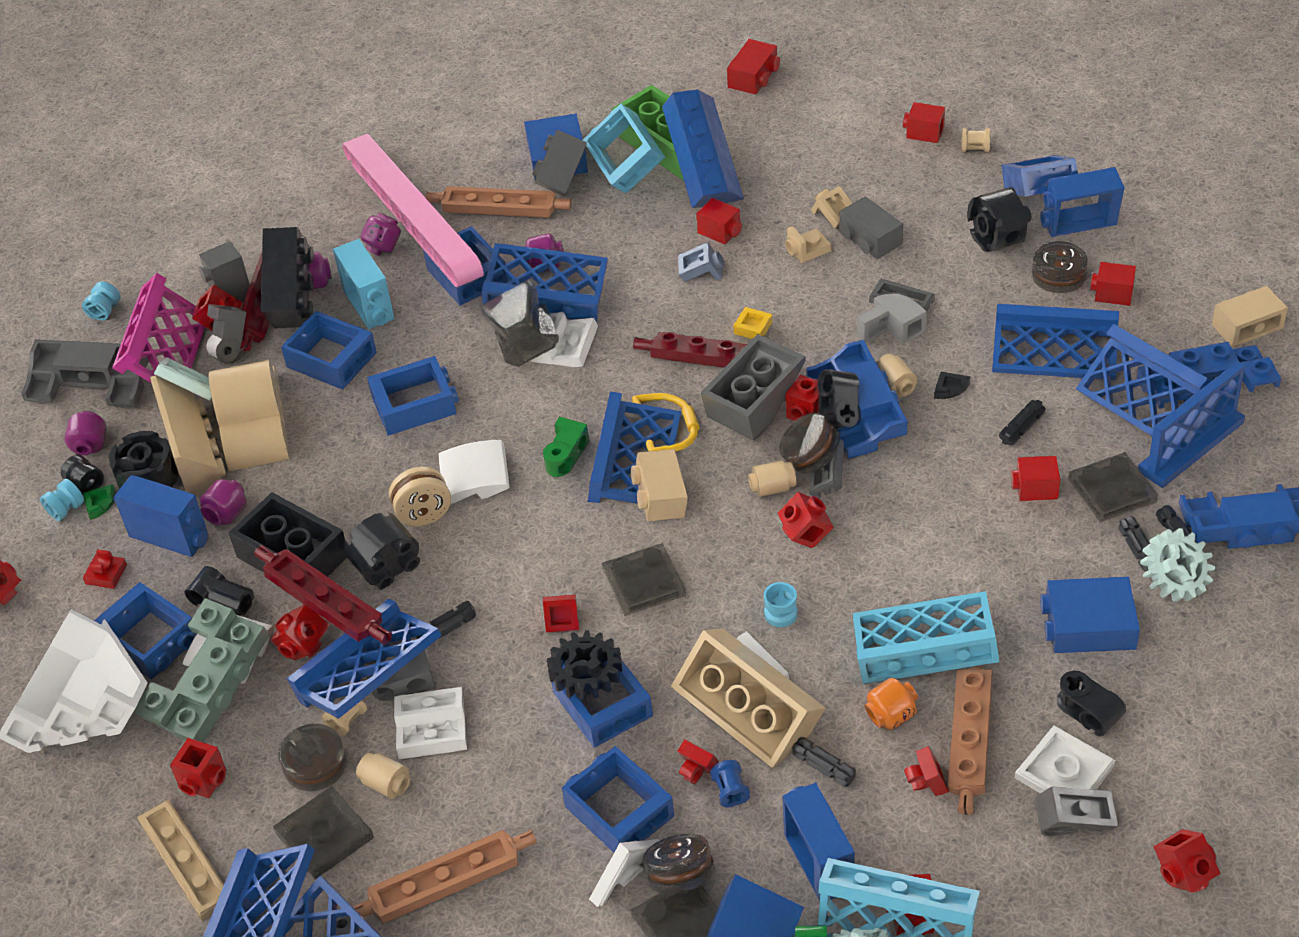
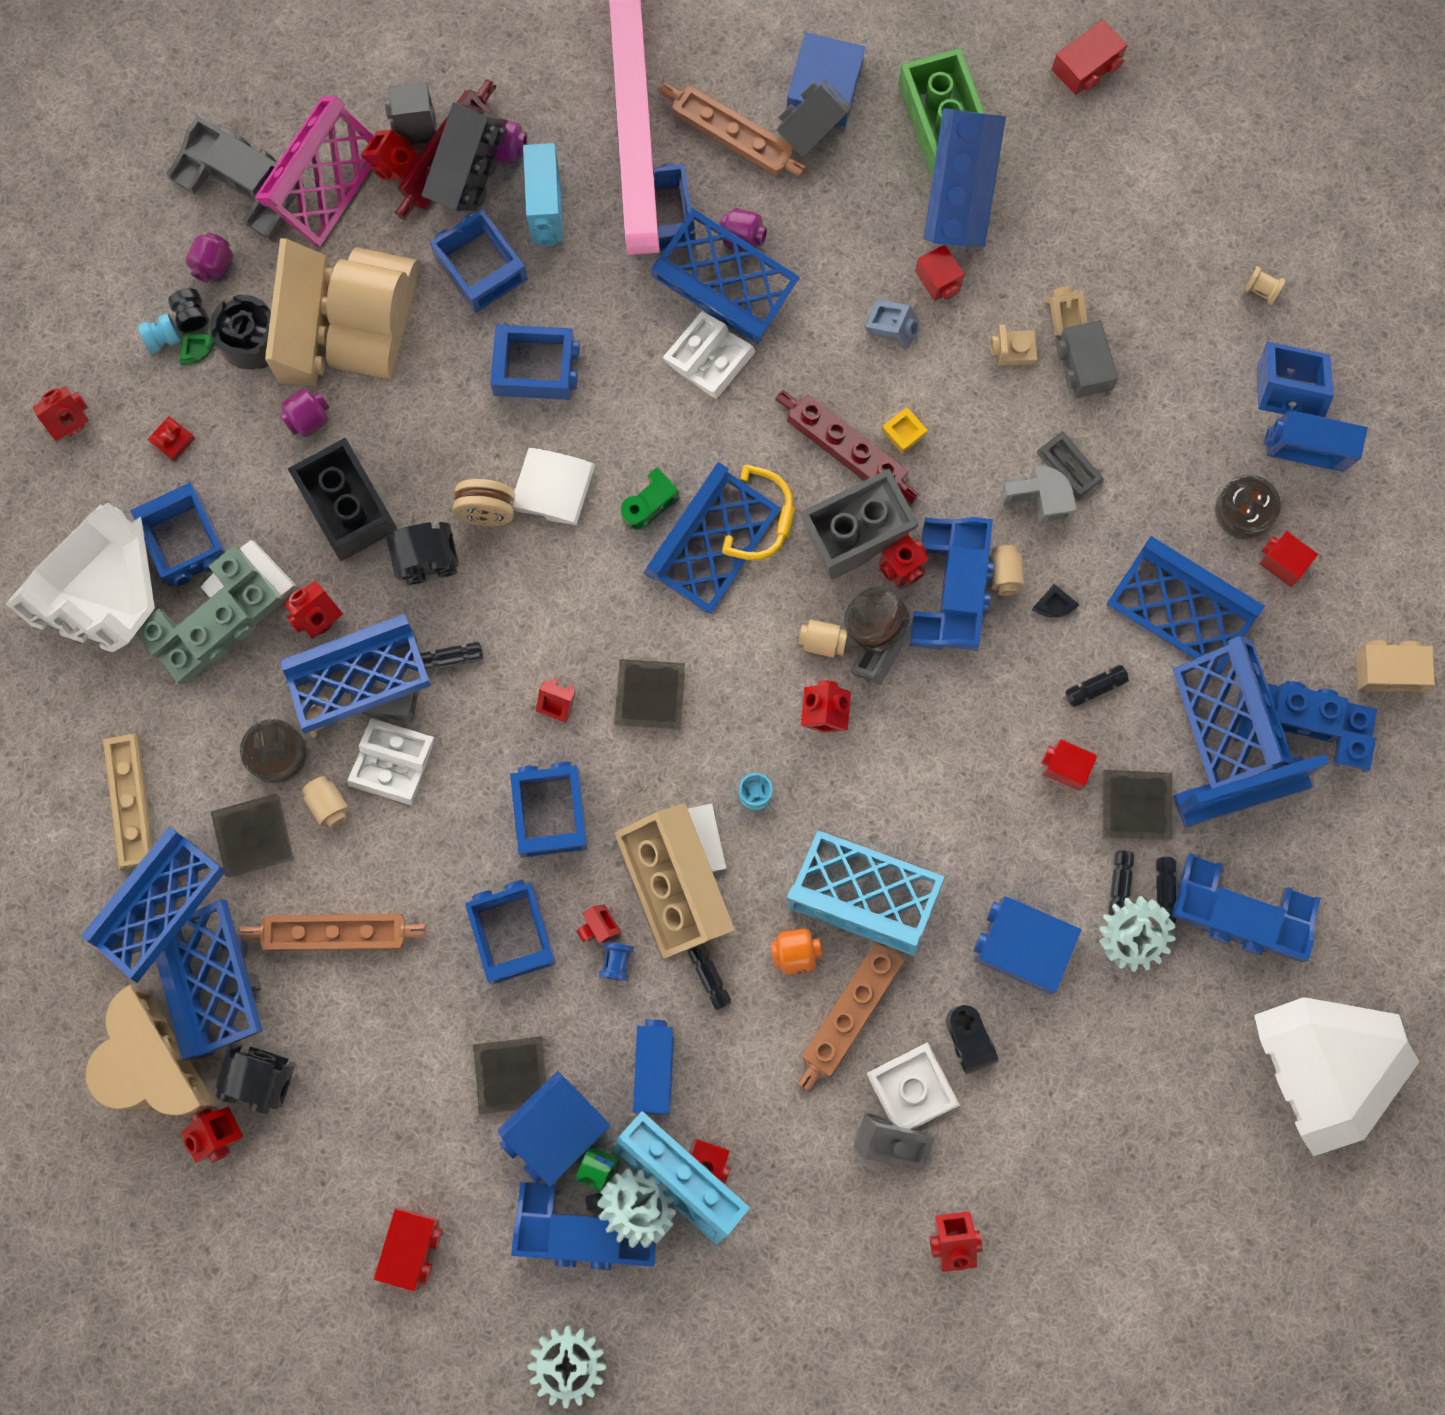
camera: 20 degrees right, 30 degrees up
medium azure wheel [82,281,121,321] -> none
blue brick [114,475,209,557] -> none
light aqua tile [154,357,212,400] -> none
red brick [170,738,227,799] -> none
black piece [184,566,255,616] -> none
dark grey leg [206,304,246,363] -> none
dark red plate [254,545,392,645] -> none
magenta head [360,212,401,256] -> none
clear smoke piece [481,281,559,367] -> none
black gear [547,630,623,700] -> none
medium azure window [583,104,665,193] -> none
white tile [589,839,667,907] -> none
tan brick [631,449,688,521] -> none
clear smoke head [642,833,715,894] -> none
black piece [817,369,859,430] -> none
red brick [903,102,945,143] -> none
red tile [904,746,949,796] -> none
black brick [967,187,1032,252] -> none

